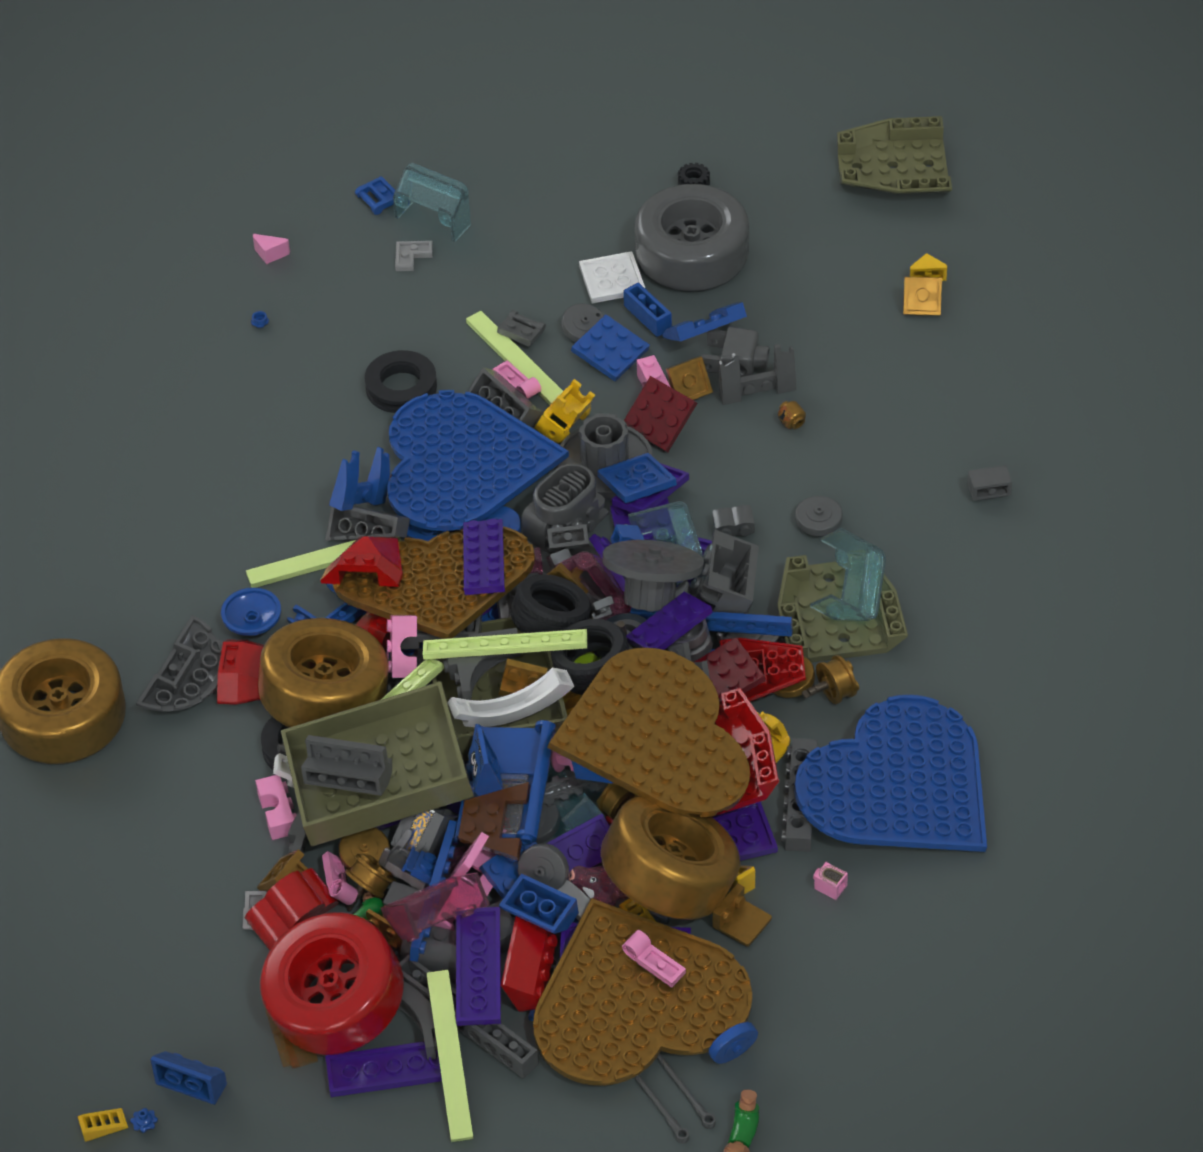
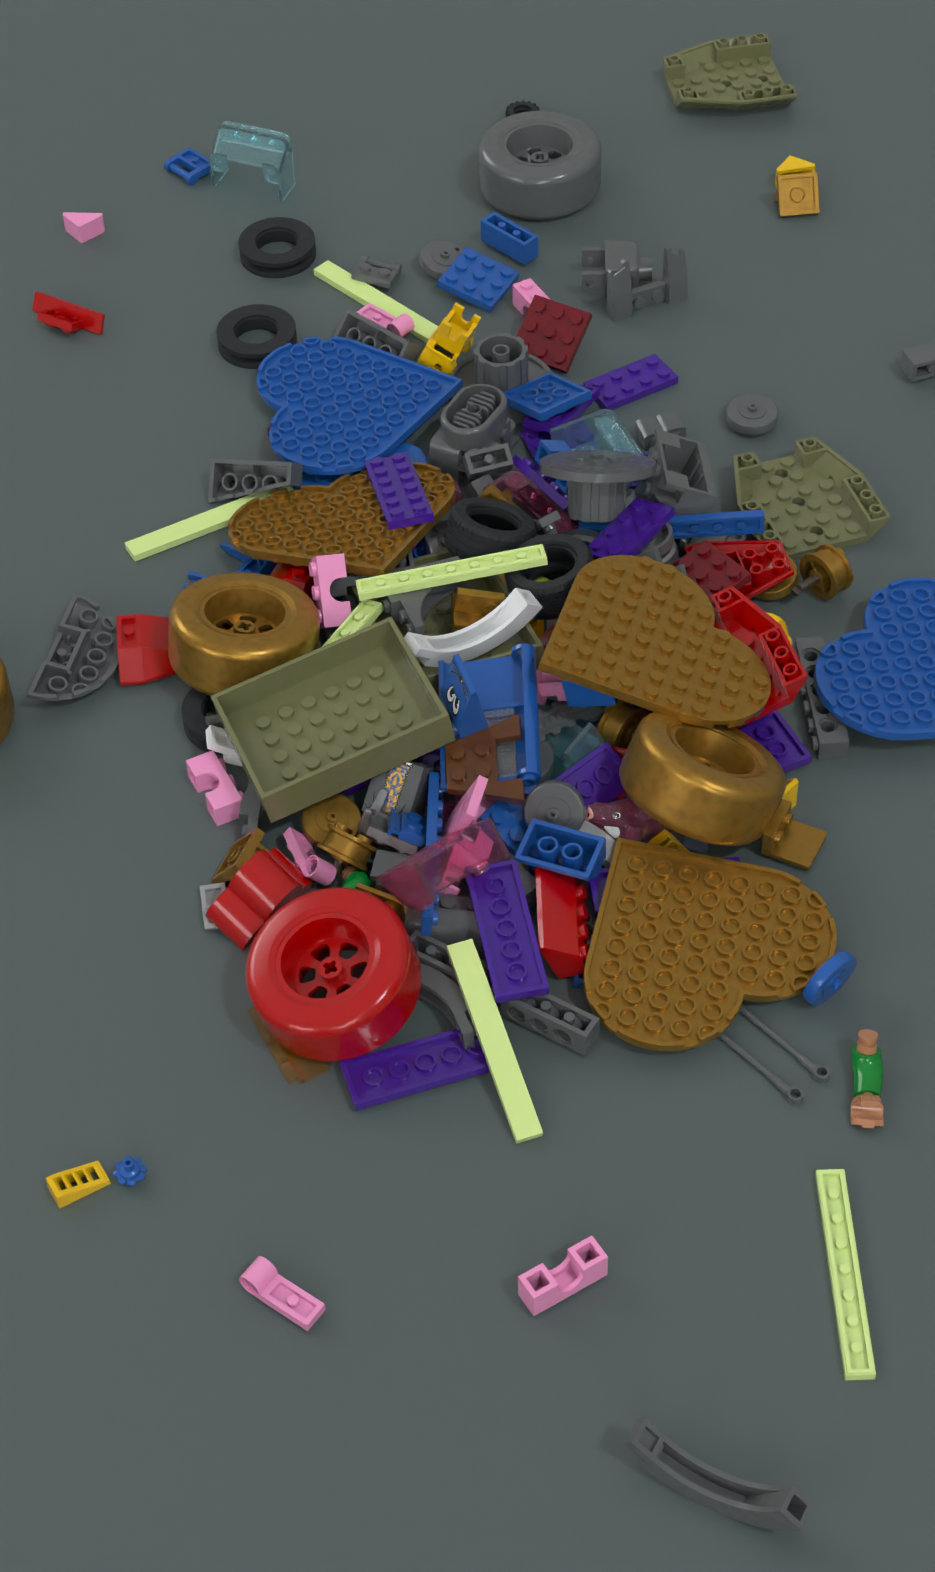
camera: 10 degrees left, 0 degrees up
blue slope [150,1051,227,1105] -> none
blue dish [221,588,281,636] -> none
blue plate [251,311,269,328] -> none
dark grey brick [301,735,392,796] -> none
red wedge [321,536,403,587] -> none
blue wedge [329,447,390,511] -> none
light grey tile [395,241,433,271] -> none
white plate [579,251,645,303] -> none
bright pink plate [622,930,686,988] -> none
blue wedge [662,302,747,342] -> none
pearl gold bracket [666,356,713,400] -> none
pearl gold head [778,401,806,429] -> none
clear light blue windscreen [810,528,886,621] -> none
bright pink brick [813,862,848,900] -> none
none -> red bracket [32,291,105,335]
none -> black tyre [238,217,316,279]
none -> dark purple plate [583,354,678,413]

